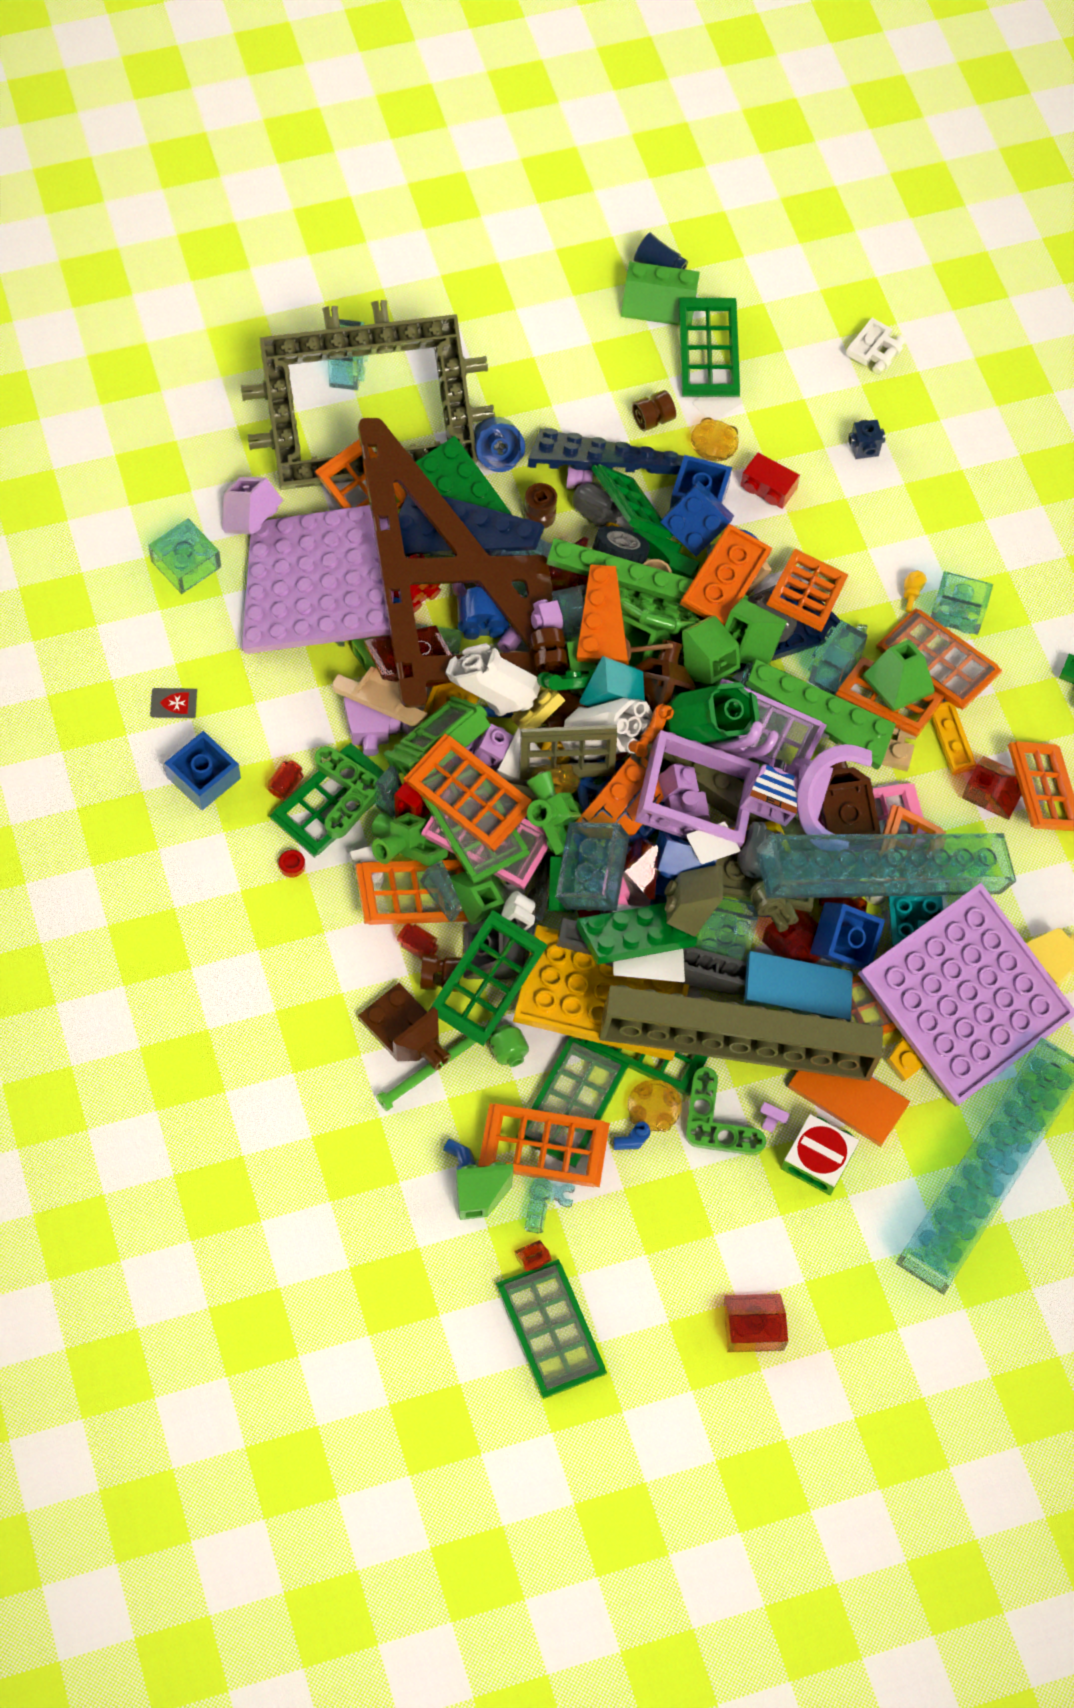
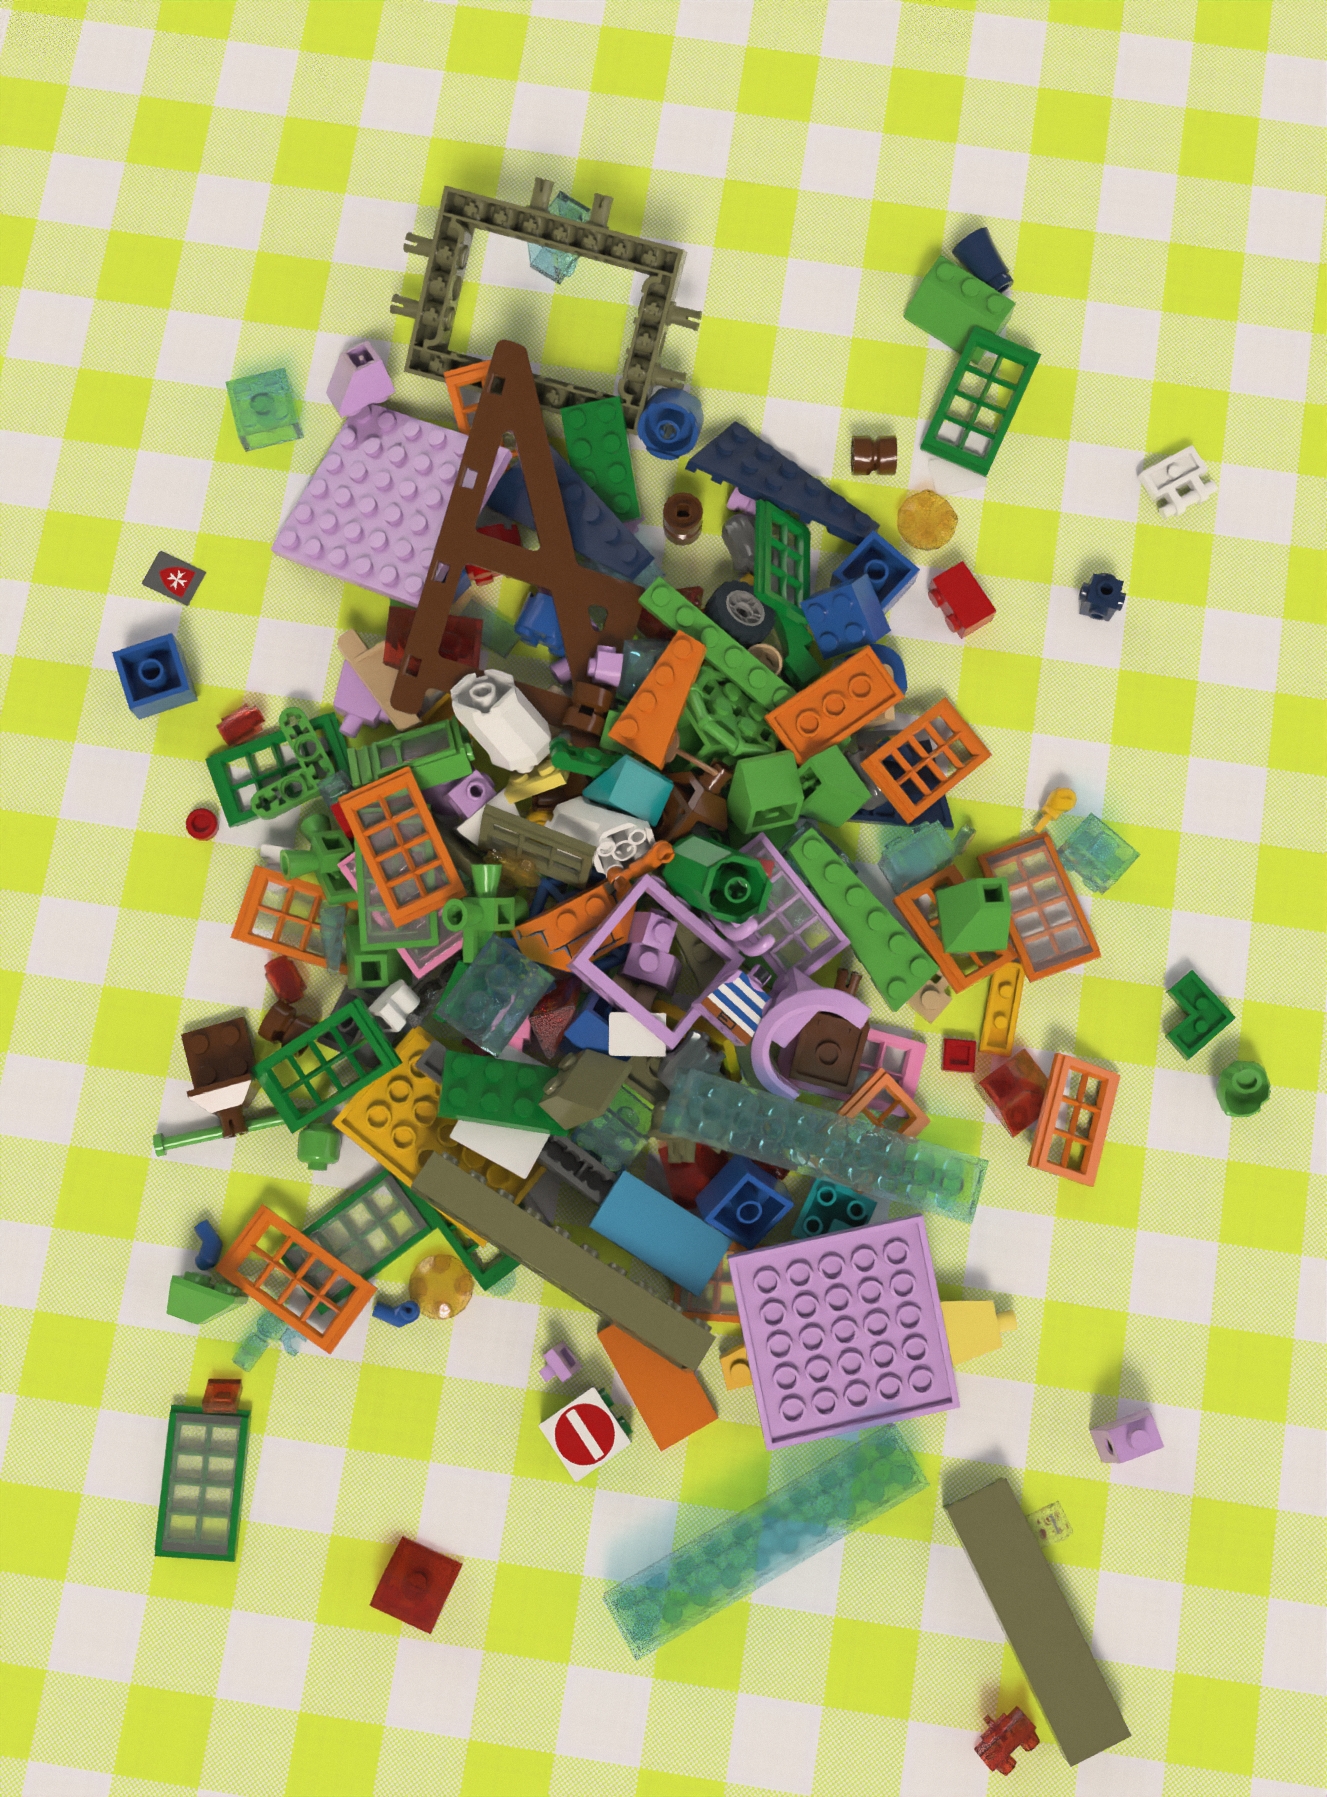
camera: 30 degrees right, 15 degrees up
bright green beam [686,1067,766,1155] -> none
none -> red tile [941,1038,976,1074]

